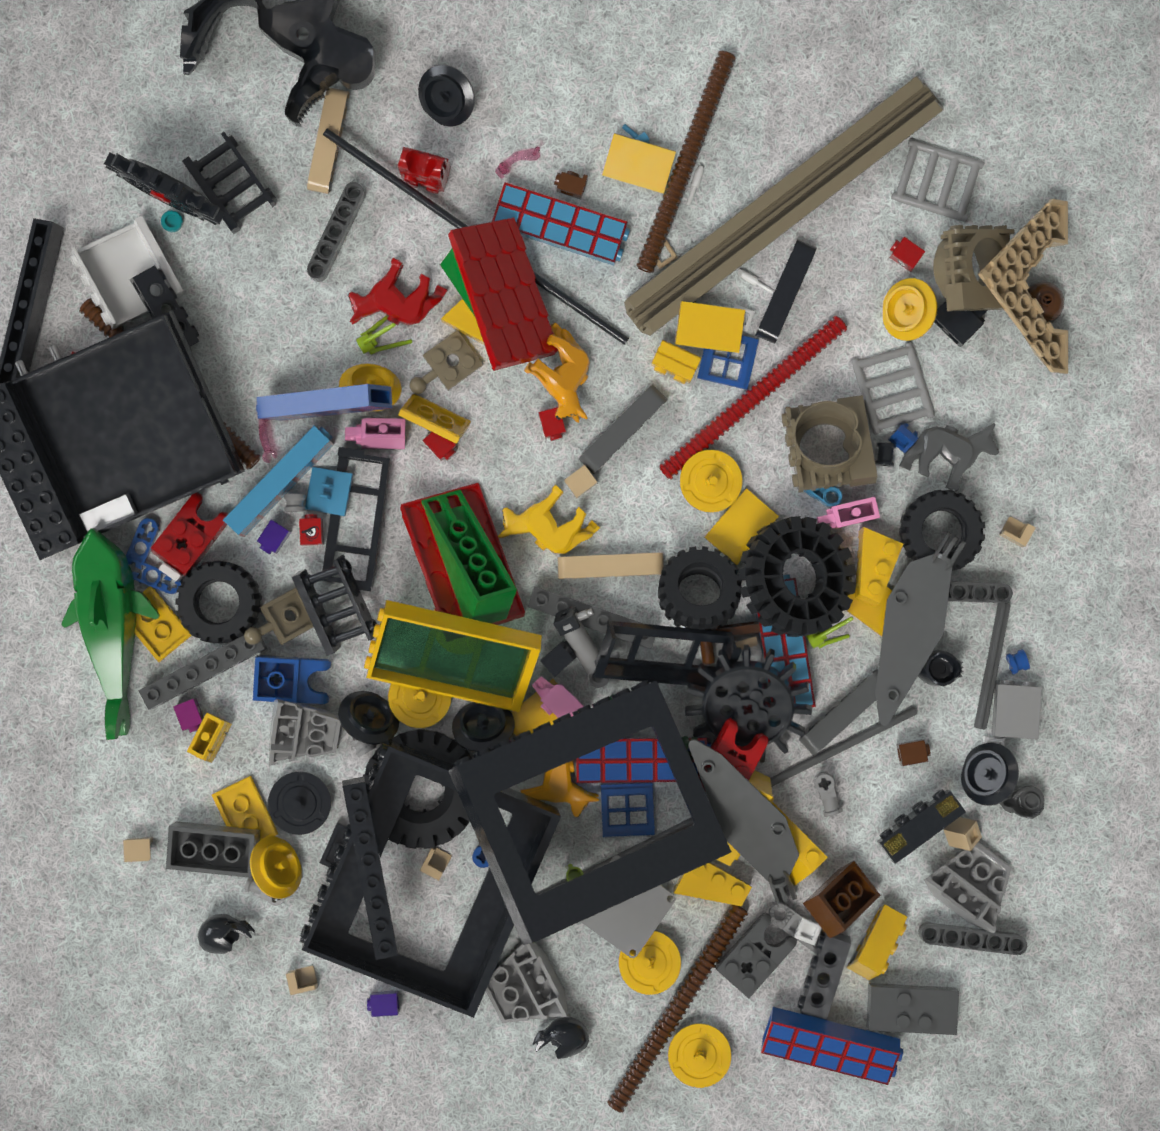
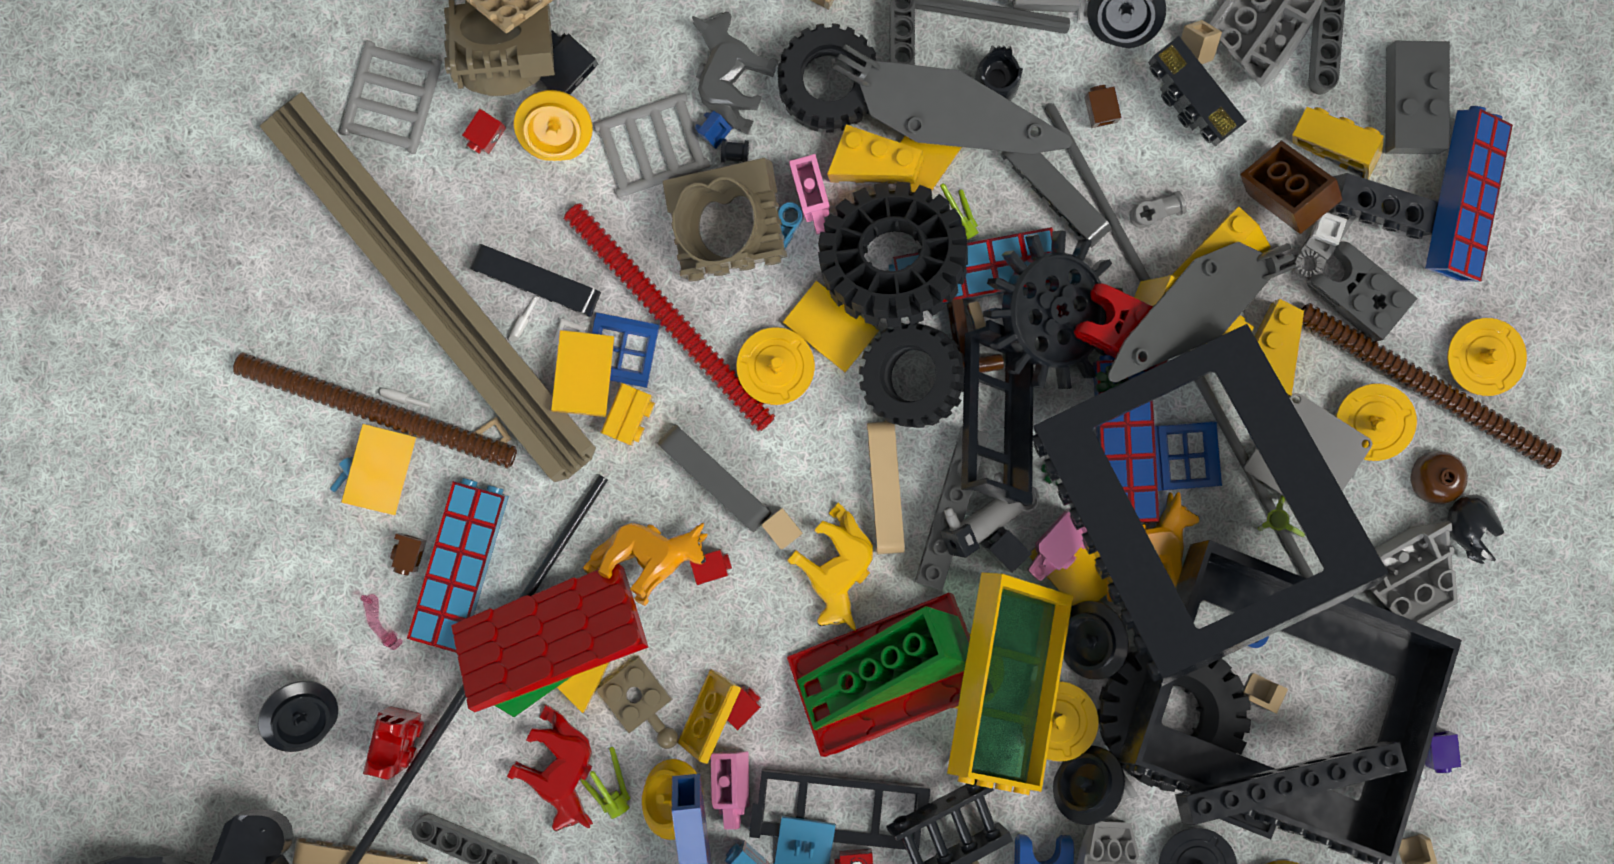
camera: 95 degrees left, 0 degrees up
none -> reddish brown cylinder [1410,451,1468,504]

